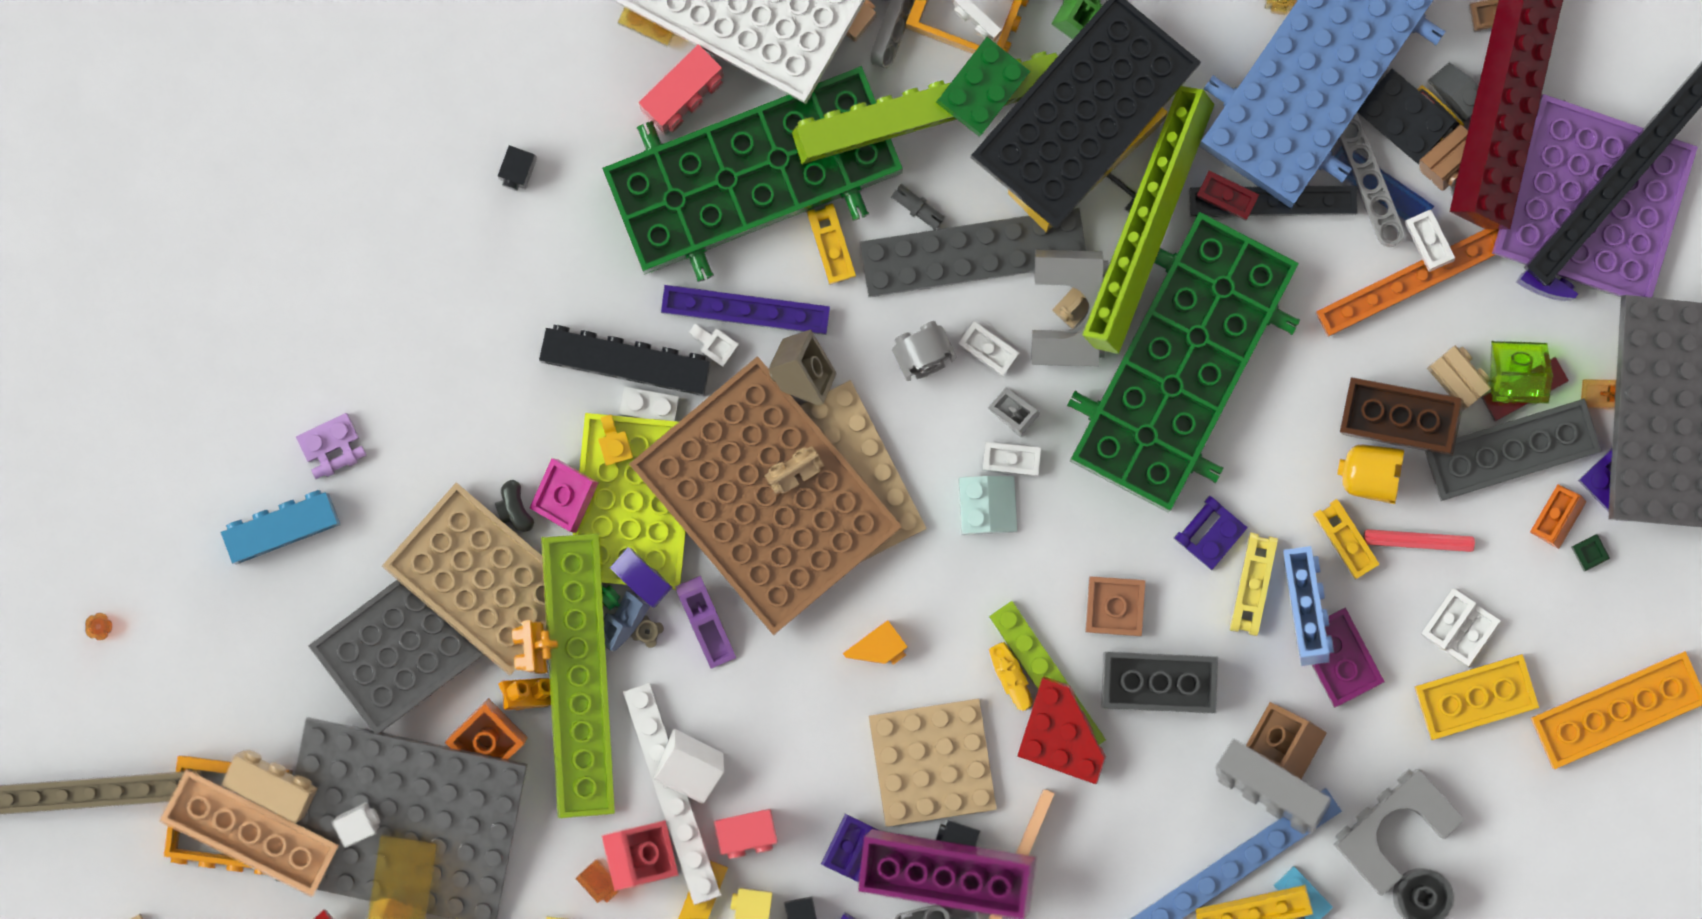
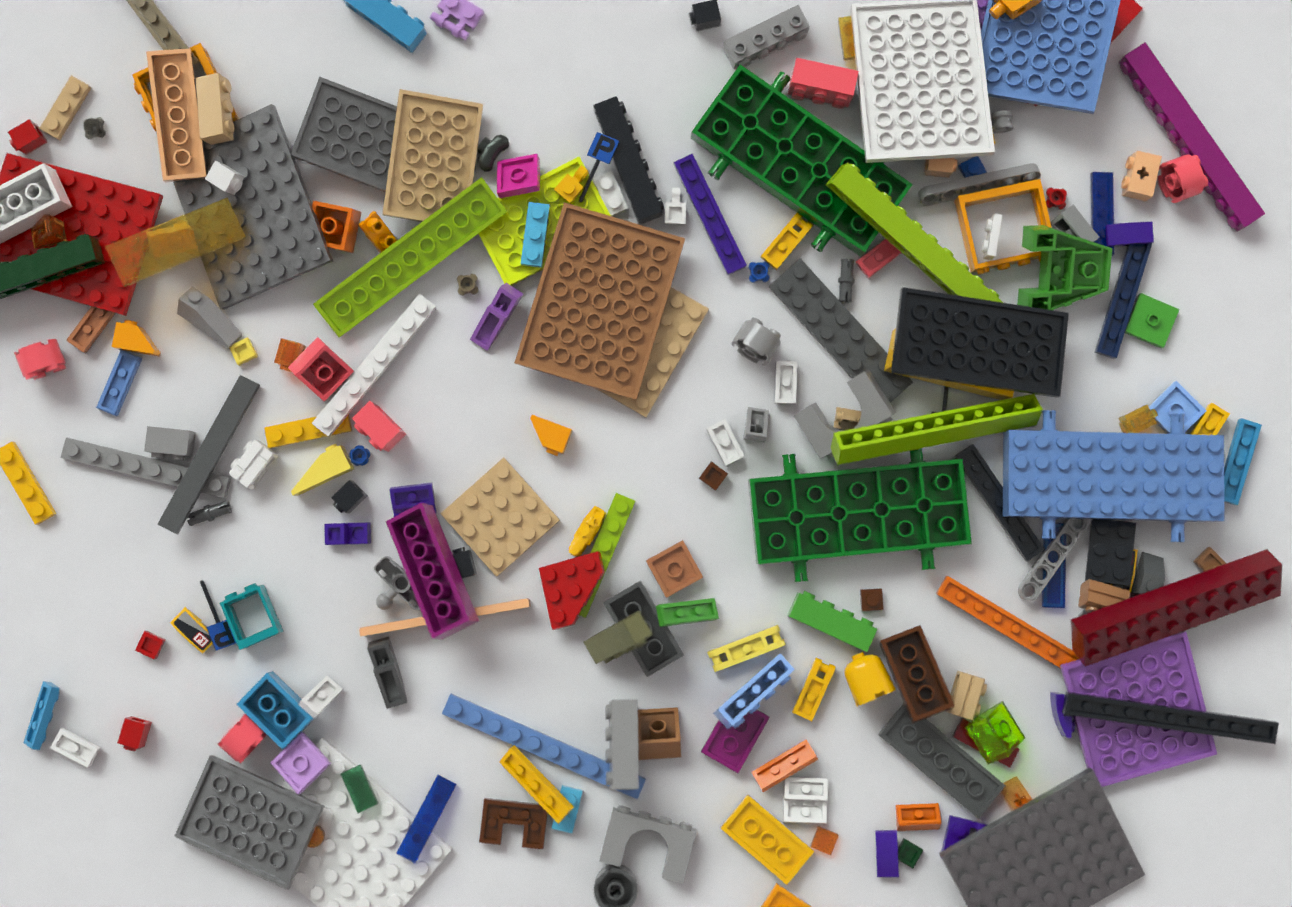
camera: 55 degrees right, 0 degrees up
light orange hips [512,620,558,674] -> none
green plate [602,585,621,610] -> none
sand blue slope [604,590,650,651] -> none
dark purple slope [610,547,673,608] -> none
white slope [653,729,724,803] -> none
tan hinge [764,446,824,495] -> none
dark tan slope [768,329,837,406] -> none
green plate [936,37,1031,137] -> none
light aqua slope [958,476,1017,535] -> none
dark purple plate [1174,495,1248,570] -> none
dark red plate [1196,170,1259,221] -> none
coral axle [1364,529,1475,552] -> none
white plate [1405,209,1455,272] -> none
none -> blue plate [349,445,370,466]
none -> medium azure plate [520,202,550,268]
none -> piece [579,132,620,203]
none -> olive brick [583,611,652,664]
none -> bright green tile [656,598,719,627]
none -> reddish brown plate [699,461,728,491]
none -> light grey brick [723,4,810,69]
none -> blue plate [748,262,770,283]
none -> orange plate [752,739,818,792]
none -> bright green brick [787,591,877,652]
none -> clear orange tile [810,826,839,855]
none -> coral tile [855,239,901,279]
none -> reddish brown plate [860,588,883,611]
none -> dark purple slope [875,830,899,877]

